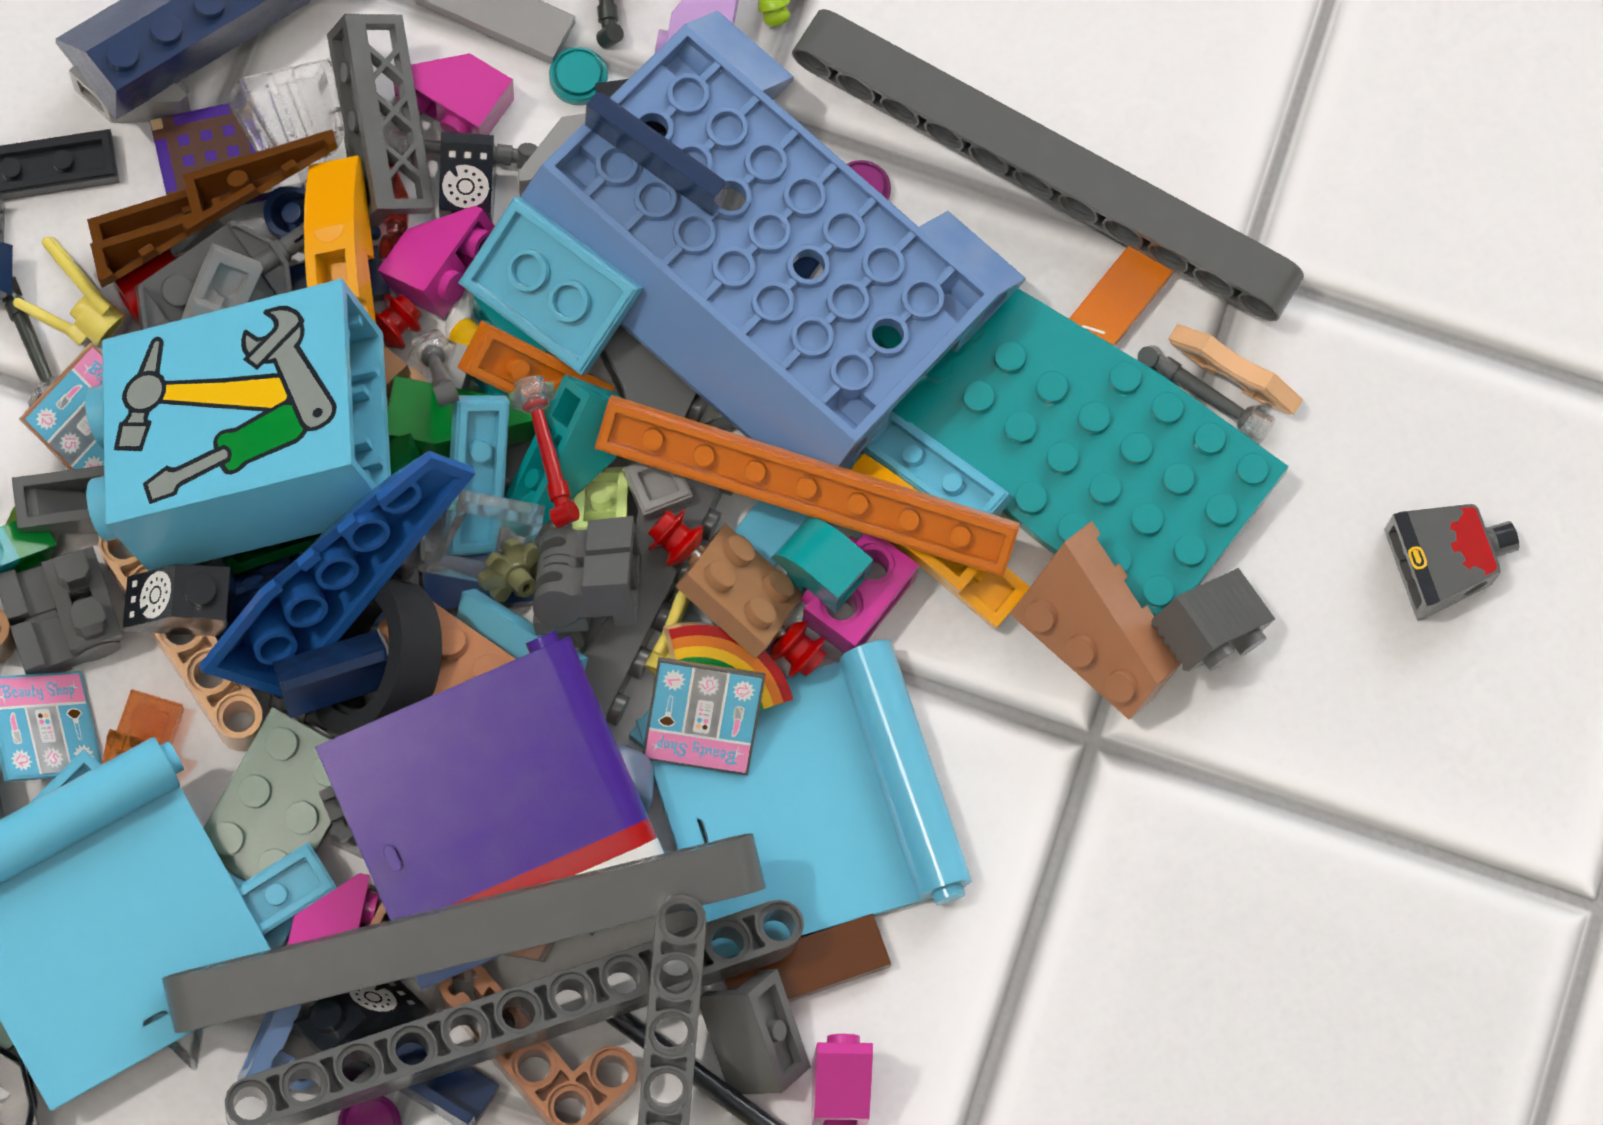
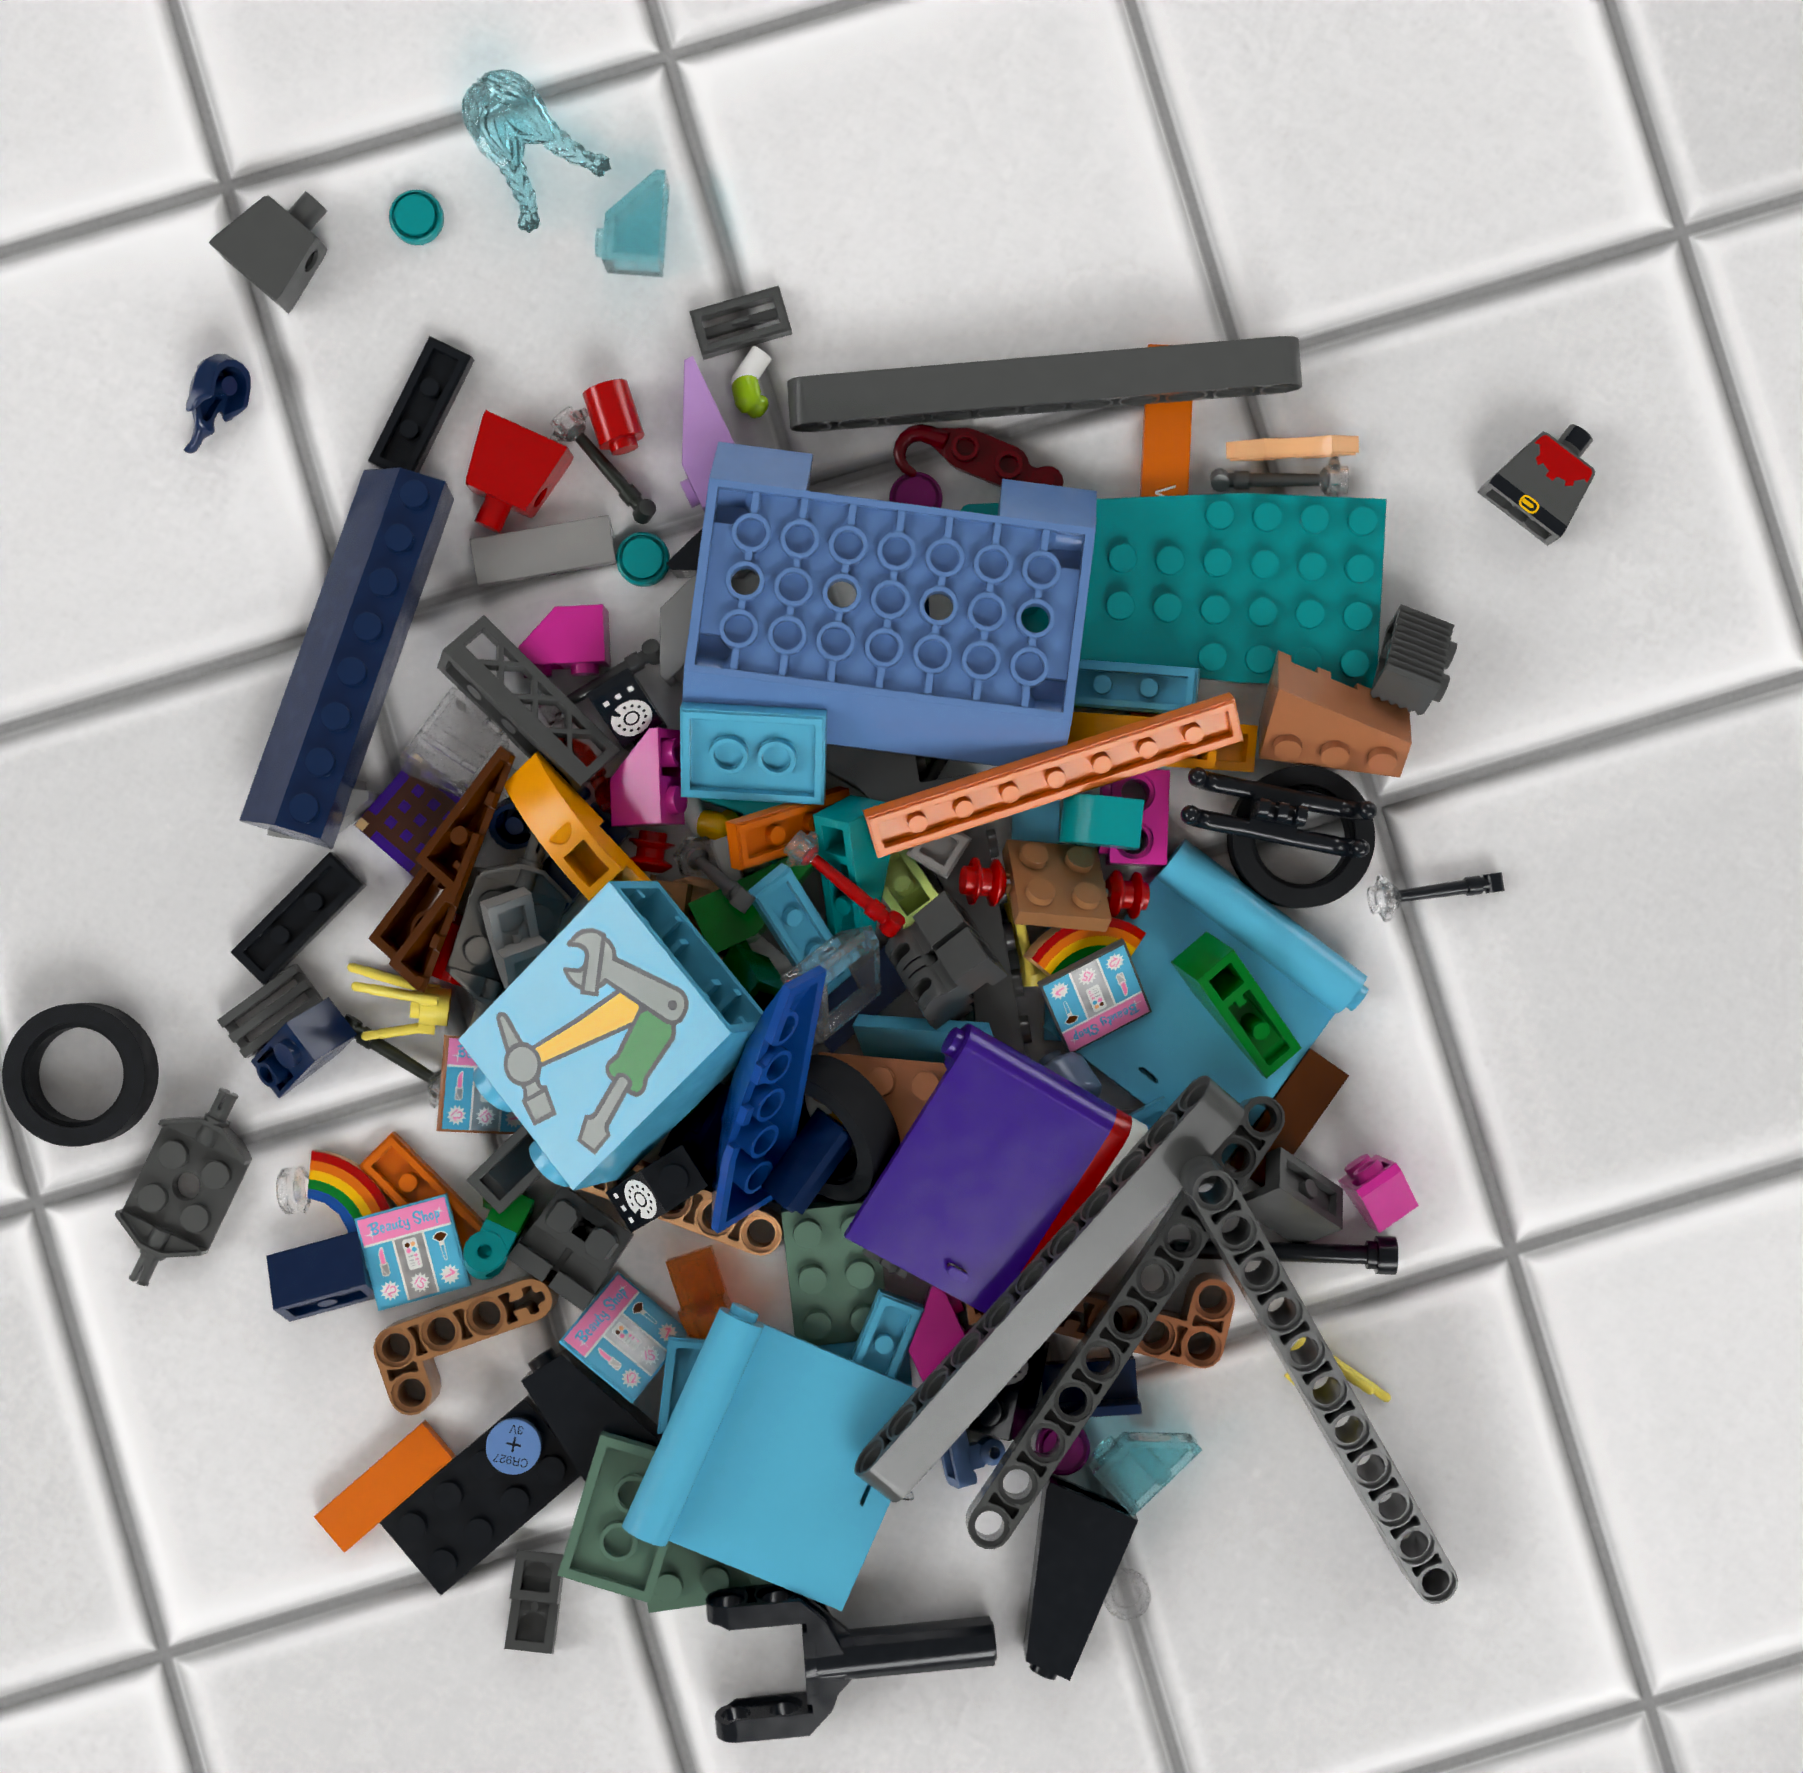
camera: 25 degrees left, 15 degrees up
olive plant [478,538,539,602] -> none
dark blue tile [585,91,726,216] -> none
none -> dark red piece [893,424,1064,487]
none -> green slope [1171,931,1302,1079]
none -> black piece [1180,767,1377,858]
none -> black tyre [1227,765,1375,909]
none -> piece [1367,872,1505,922]

